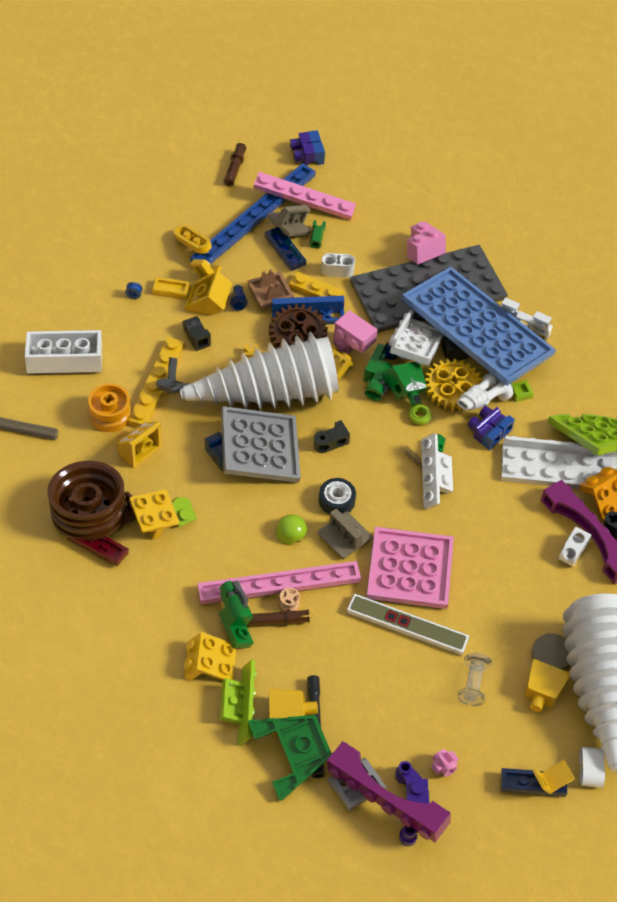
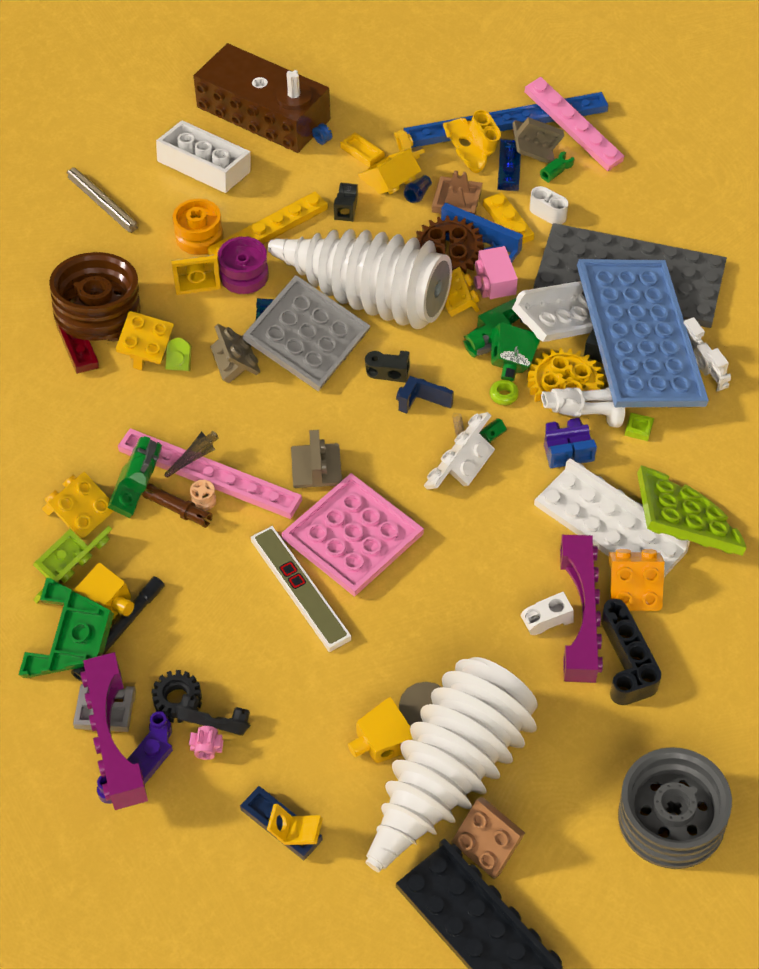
camera: 40 degrees right, 0 degrees up
dark grey piece [156,357,191,393] -> none
yellow plate [173,225,212,254] -> none
reddish brown pin [223,143,247,186] -> none
lime hair [275,514,308,545] -> none
dark purple hips [290,130,325,165] -> none
wheel [319,478,356,515] -> none
bright pink brick [407,221,446,265] -> none
clear hose [457,653,492,706] -> none
white beam [579,747,605,788] -> none
none -> black tyre [152,670,202,723]
none -> clear smoke piece [164,431,219,478]
none -> black piece [176,694,251,735]
none -> reddish brown piece [193,43,331,153]
none -> dark tan bracket [210,324,260,383]
none -> magenta wheel [218,237,269,294]
none -> dark blue bracket [396,376,454,414]
none -> yellow piece [443,110,501,173]

